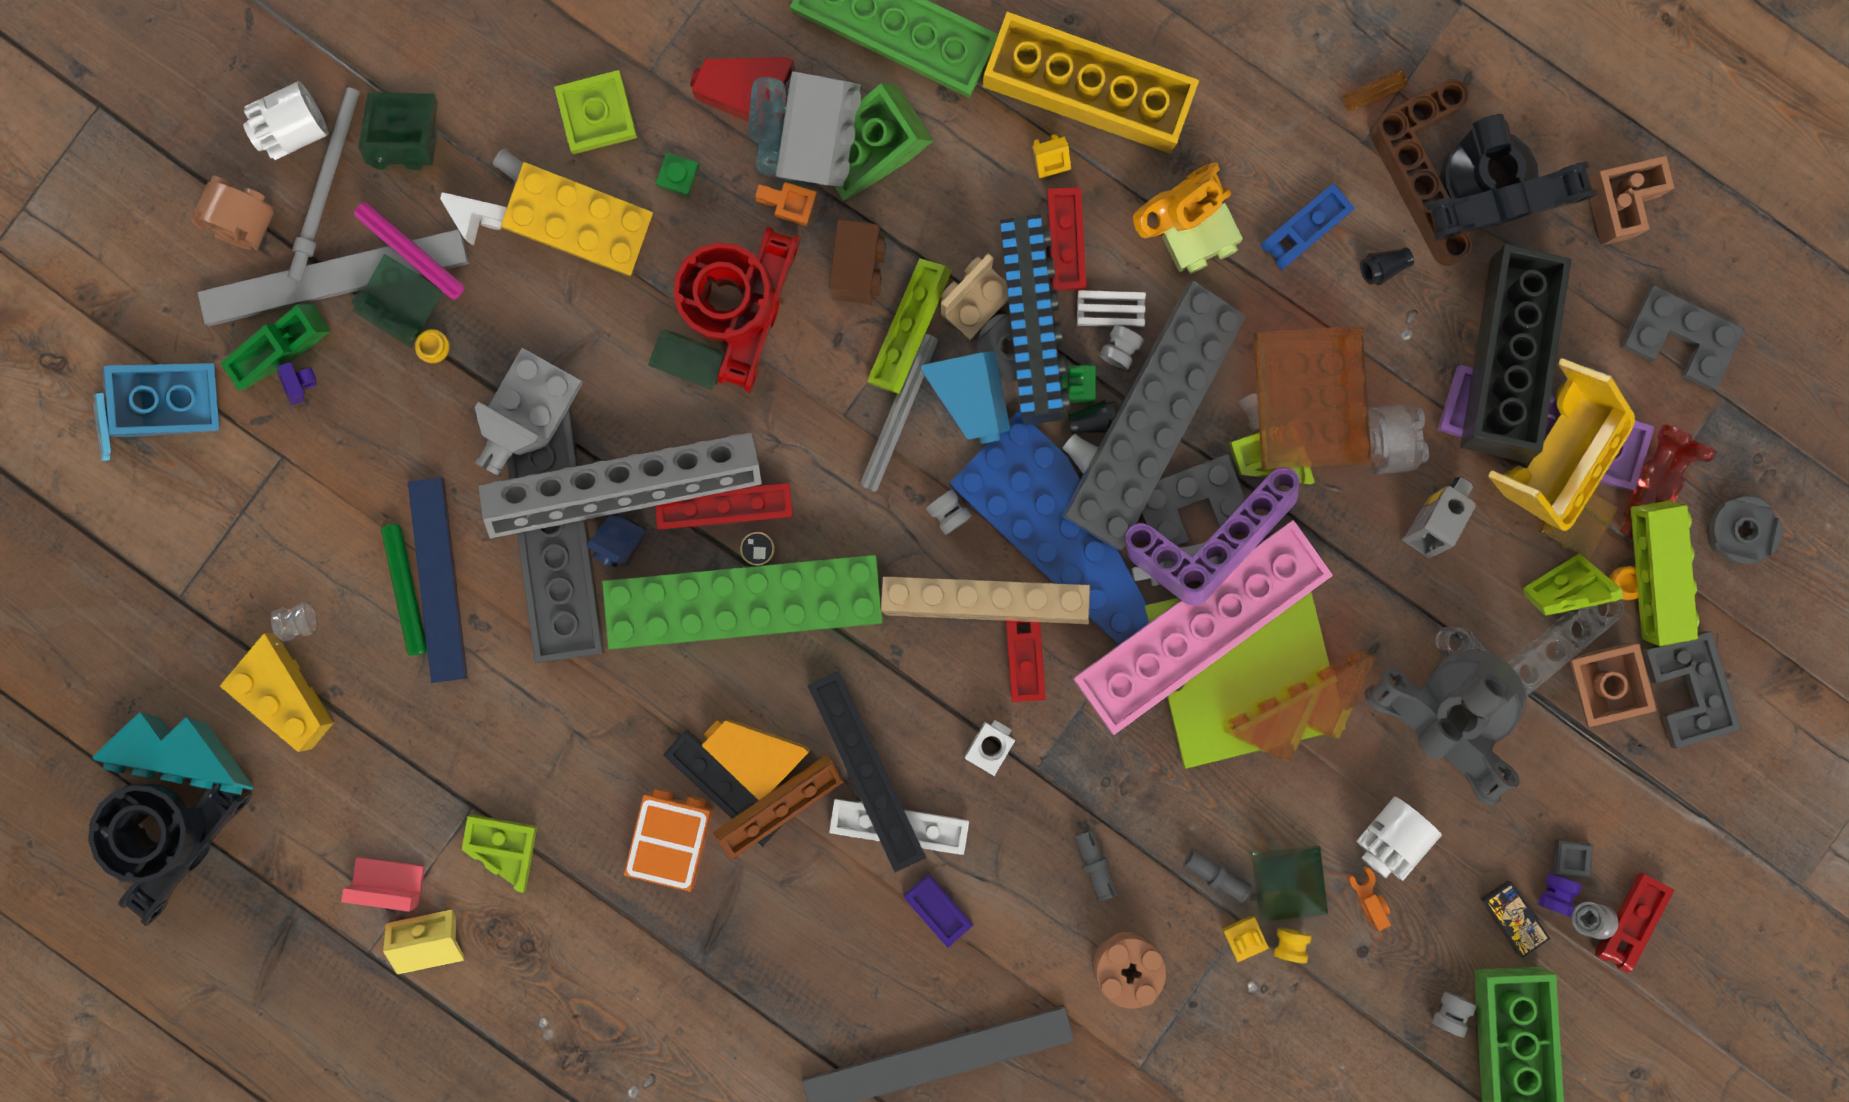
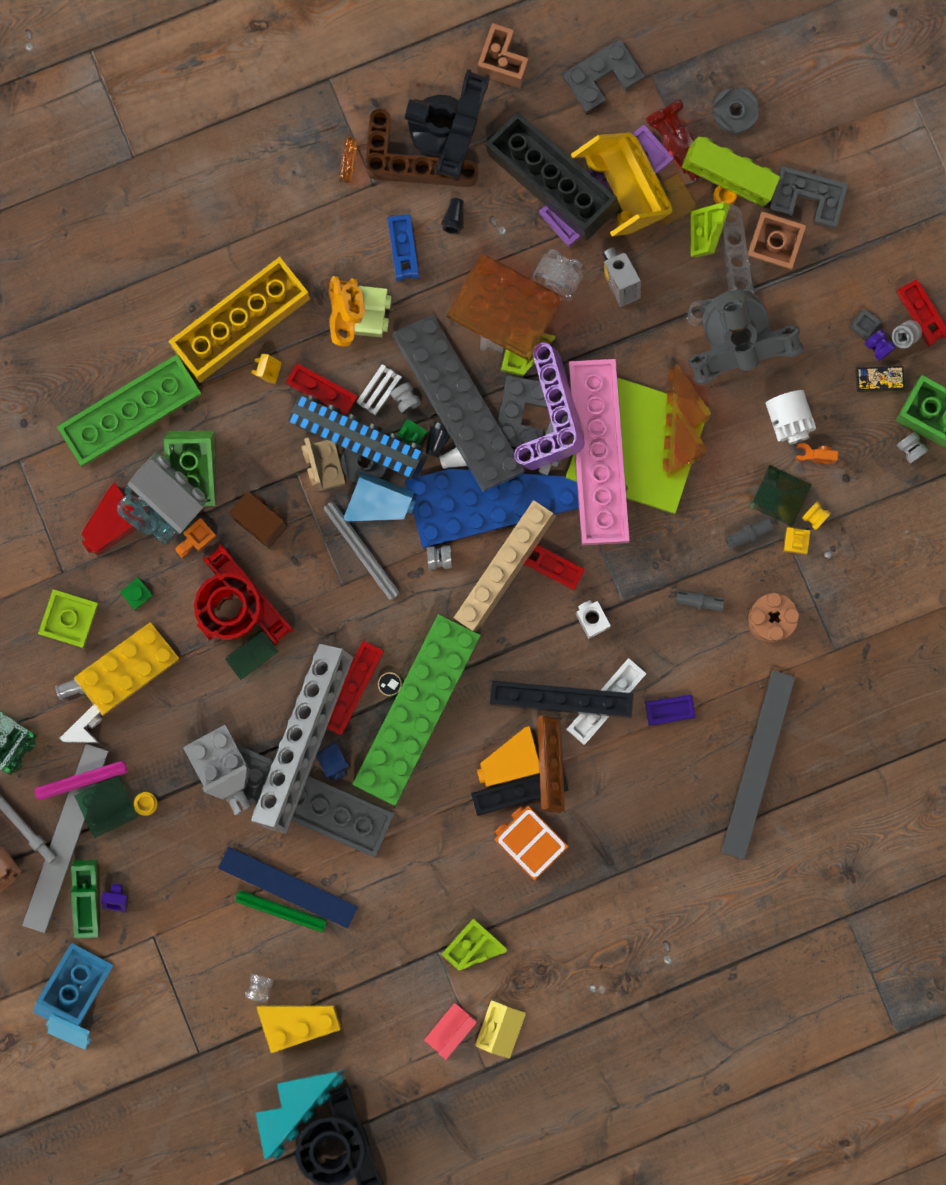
camera: 60 degrees left, 5 degrees down
lime plate [867,258,952,394] -> none

